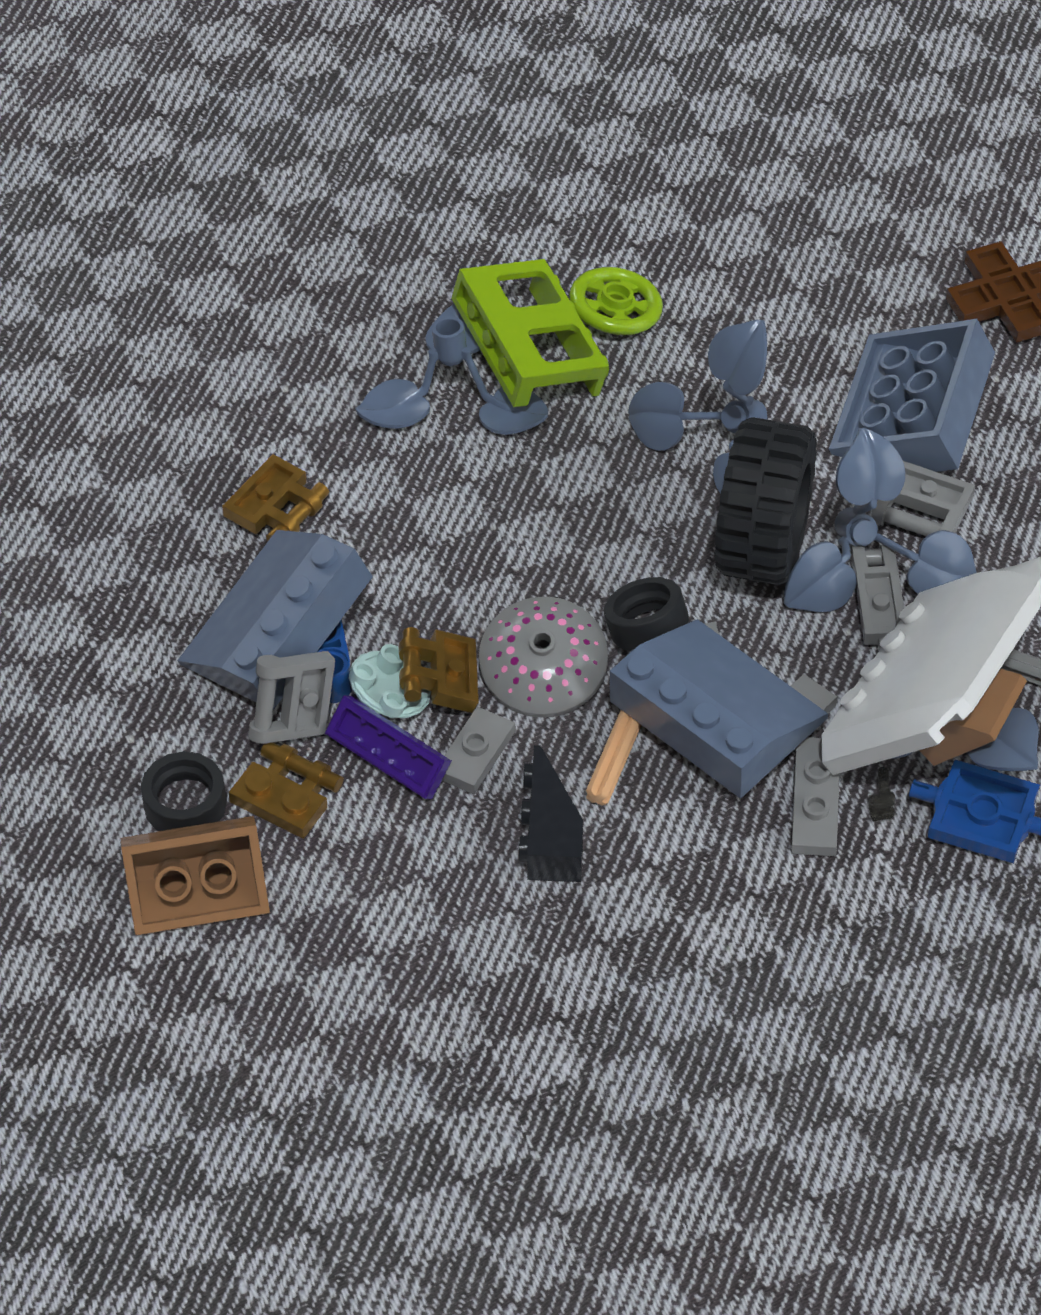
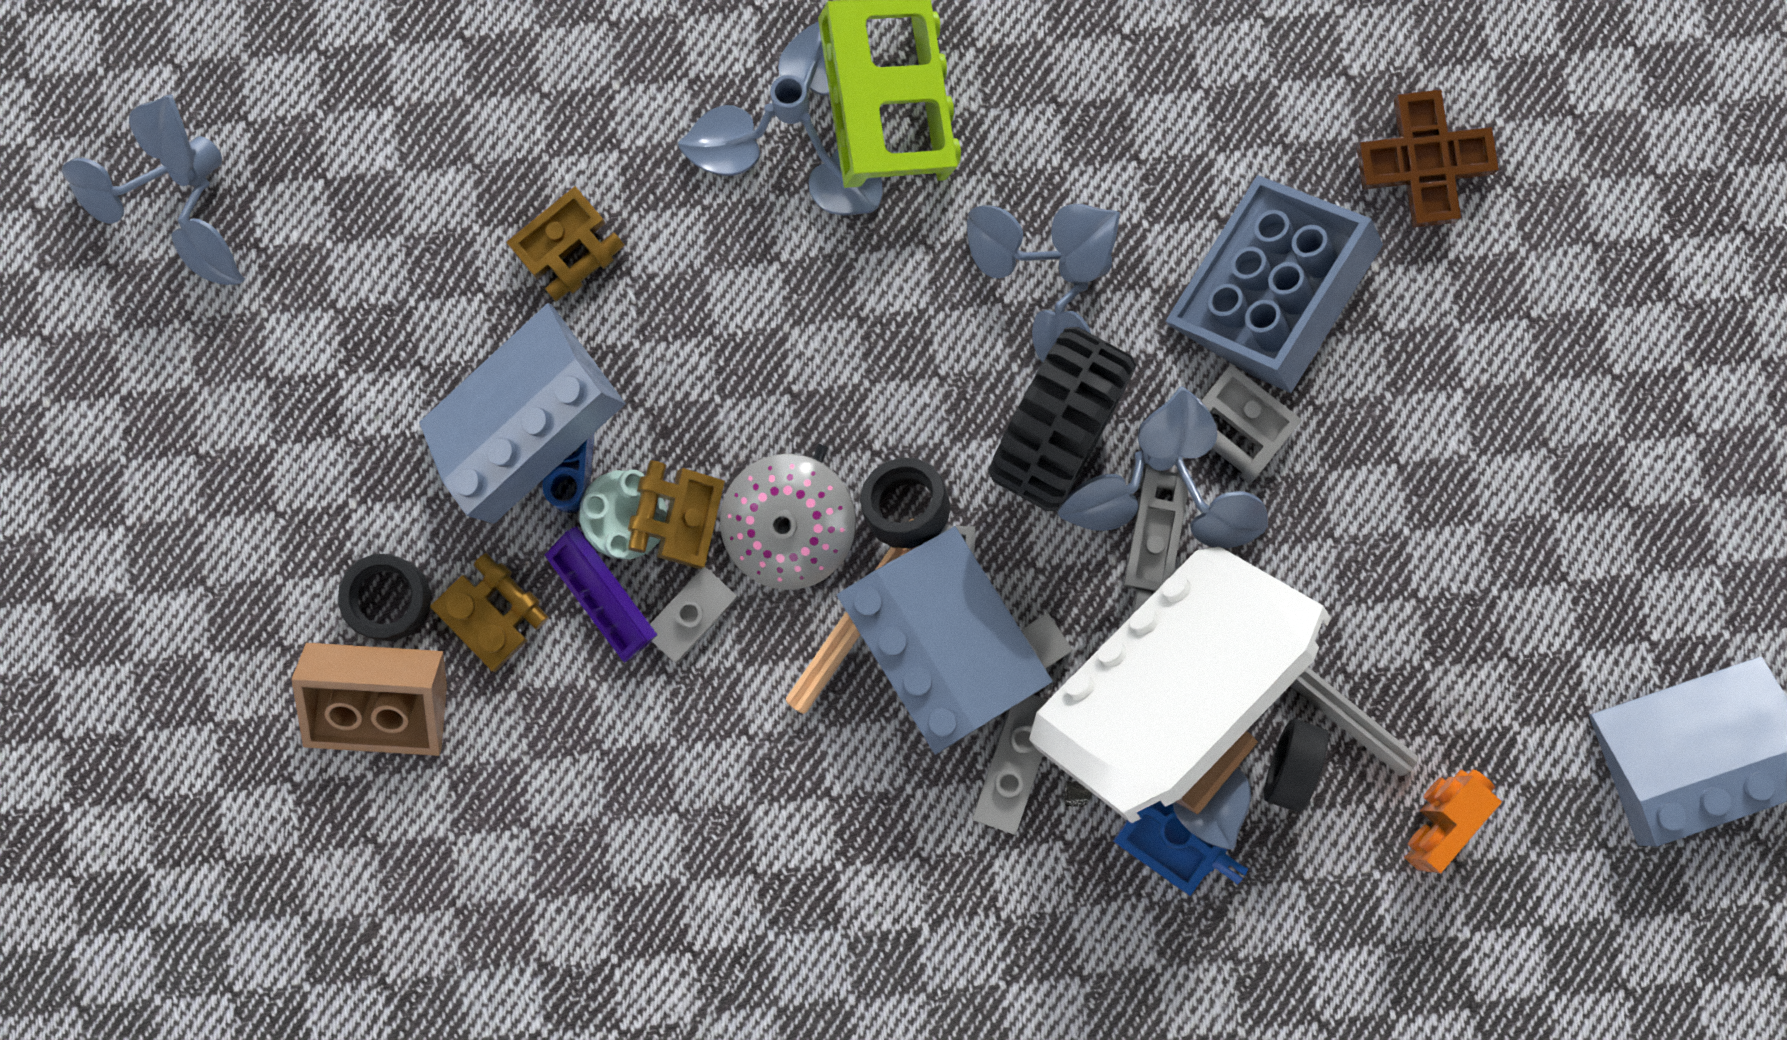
camera: 15 degrees right, 30 degrees up
light grey plate [248,651,335,744] -> none
black slope [519,745,583,882] -> none
lime plate [569,267,663,335] -> none

